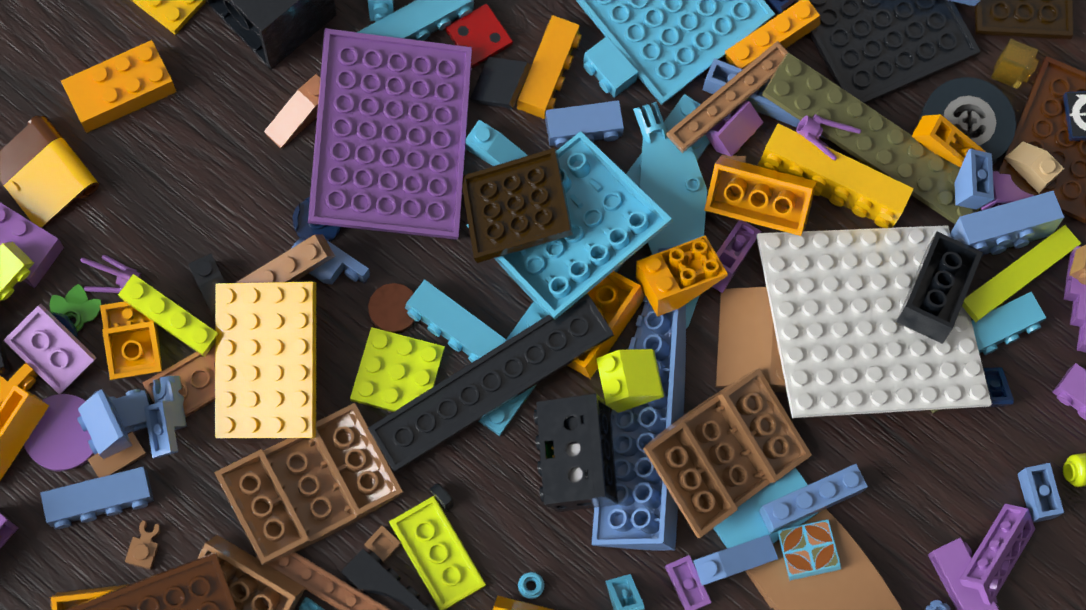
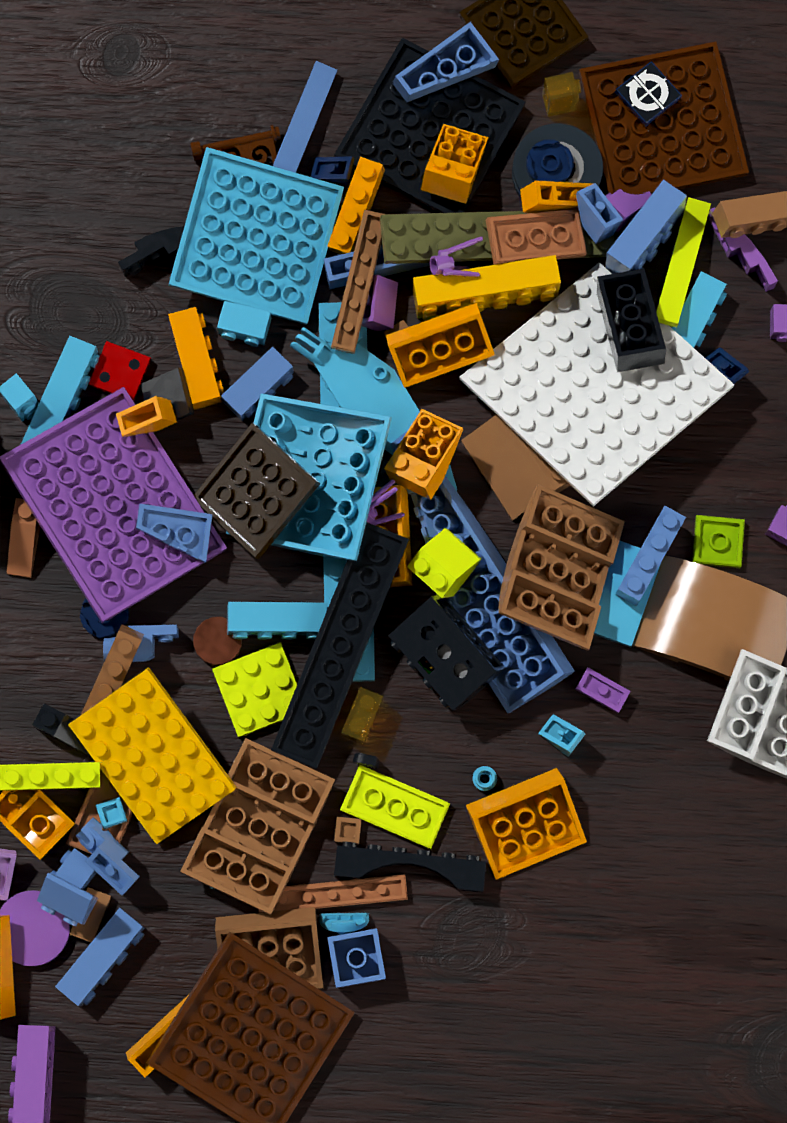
camera: 30 degrees left, 5 degrees up
medium nougat plate [125,521,161,570] -> none
medium azure slope [465,120,528,166] -> none
medium blue slope [693,534,778,586] -> none
medium lavender slope [712,220,761,293] -> none
tile [777,520,841,580] -> none
tan slope [1005,142,1064,193] -> none
none -> medium azure tile [96,797,127,829]
none -> light orange slope [116,396,177,437]
none -> medium blue wing [136,504,212,563]
none -> clear yellow brick [341,687,383,745]
none -> medium lavender plant [366,479,405,526]
none -> light orange slope [421,124,488,204]
none -> nougat tile [485,209,587,265]
none -> dark blue tile [526,140,573,182]
none -> lime tile [692,515,745,568]

